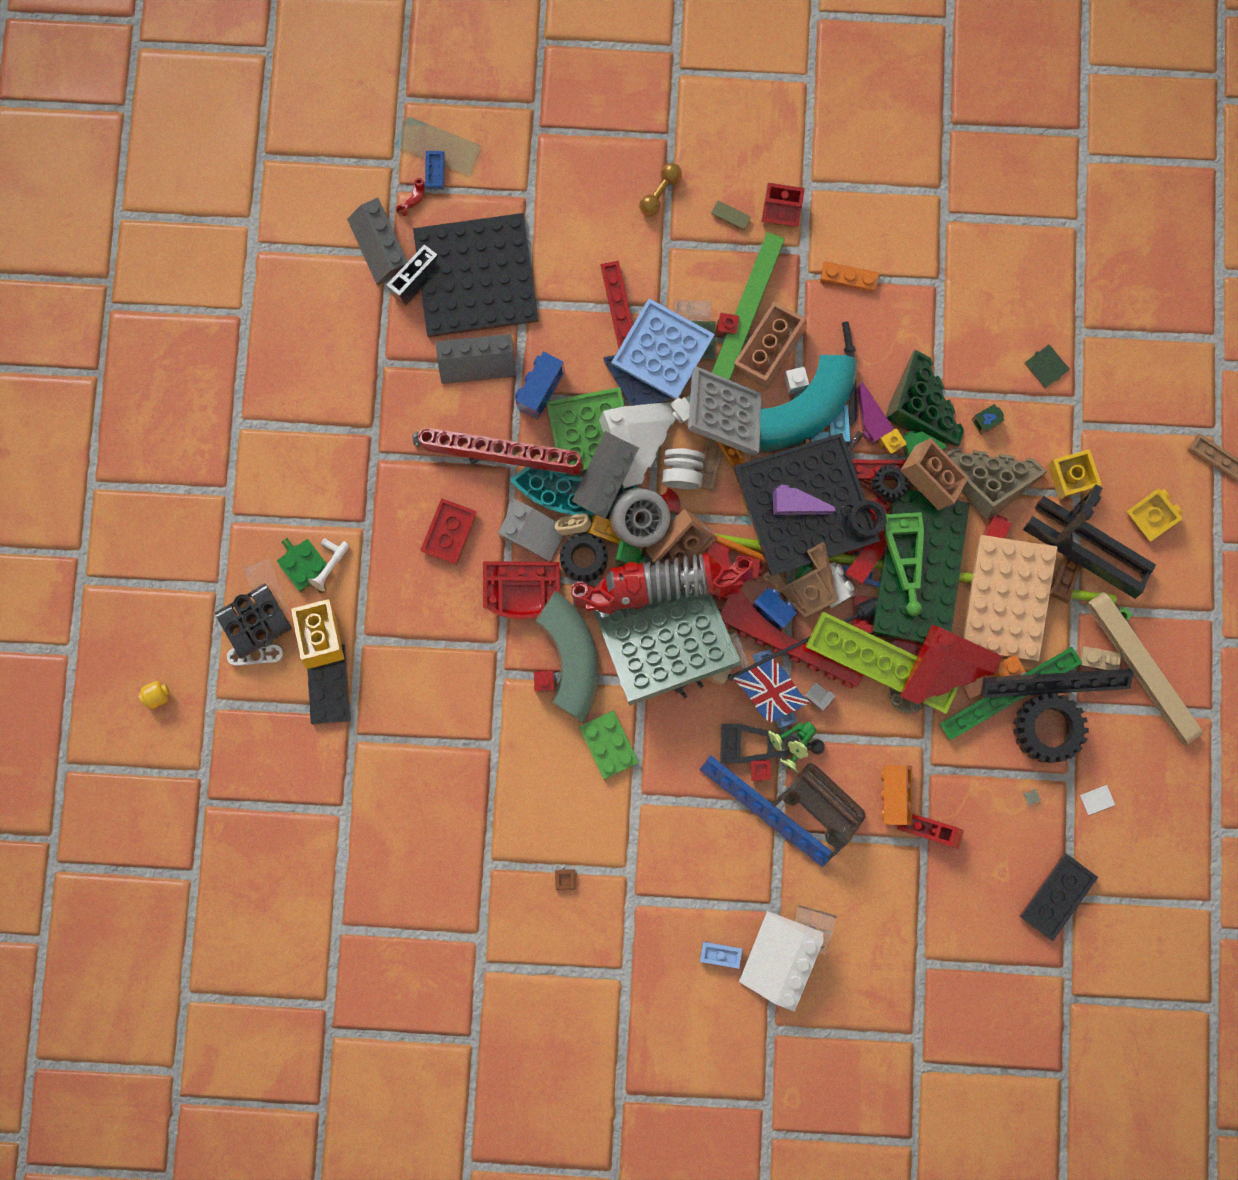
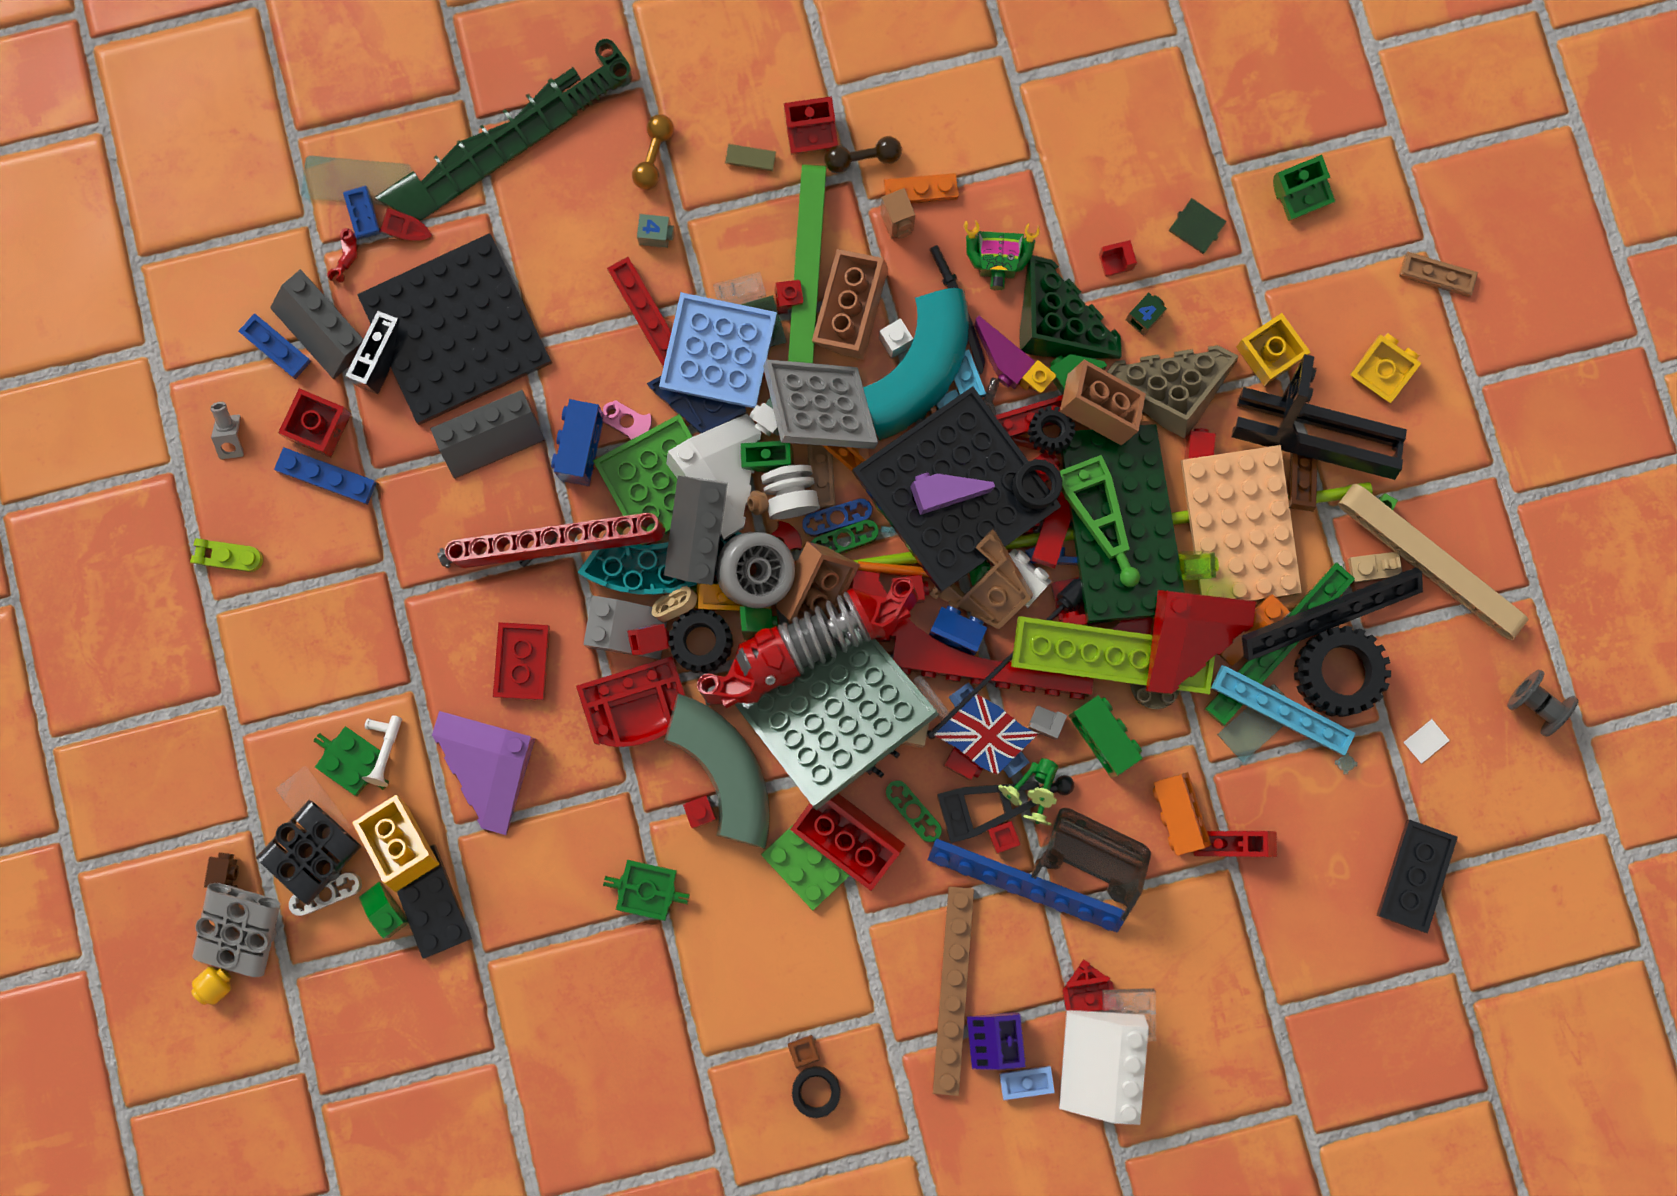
camera: 20 degrees left, 0 degrees up
none -> lime plate [190,538,263,572]
none -> light grey connector [192,883,280,977]
none -> reddish brown brick [204,852,239,888]
none -> light grey bracket [210,402,244,459]
none -> blue plate [238,313,312,379]
none -> blue plate [274,447,377,505]
none -> red brick [278,388,351,458]
none -> green slope [359,881,409,939]
none -> dark green piece [375,39,632,221]
none -> red plate [380,208,432,241]
none -> medium lavender slope [432,711,536,835]
none -> bright pink piece [603,400,652,440]
none -> green plate [603,860,690,921]
none -> red brick [627,624,670,655]
none -> sand green brick [637,214,674,248]
none -> green slope [741,441,794,473]
none -> medium nougat plate [747,490,769,515]
none -> red slope [790,793,906,891]
none -> black tyre [792,1066,841,1118]
none -> blue beam [802,499,872,537]
none -> green beam [811,520,879,554]
none -> dark brown piece [825,136,902,173]
none -> medium nougat brick [880,188,915,239]
none -> green beam [886,780,942,842]
none -> medium nougat plate [933,886,974,1096]
none -> red brick [944,747,983,781]
none -> torso [963,220,1040,290]
none -> dark purple slope [967,1012,1026,1070]
none -> red slope [1062,959,1118,1013]
none -> green brick [1068,695,1143,778]
none -> red panel [1099,240,1137,277]
none -> clear neon green slope [1178,551,1219,580]
none -> medium azure plate [1211,665,1356,756]
none -> clear light blue piece [1217,684,1286,762]
none -> green brick [1273,155,1336,221]
none -> dark grey hose [1507,670,1578,737]

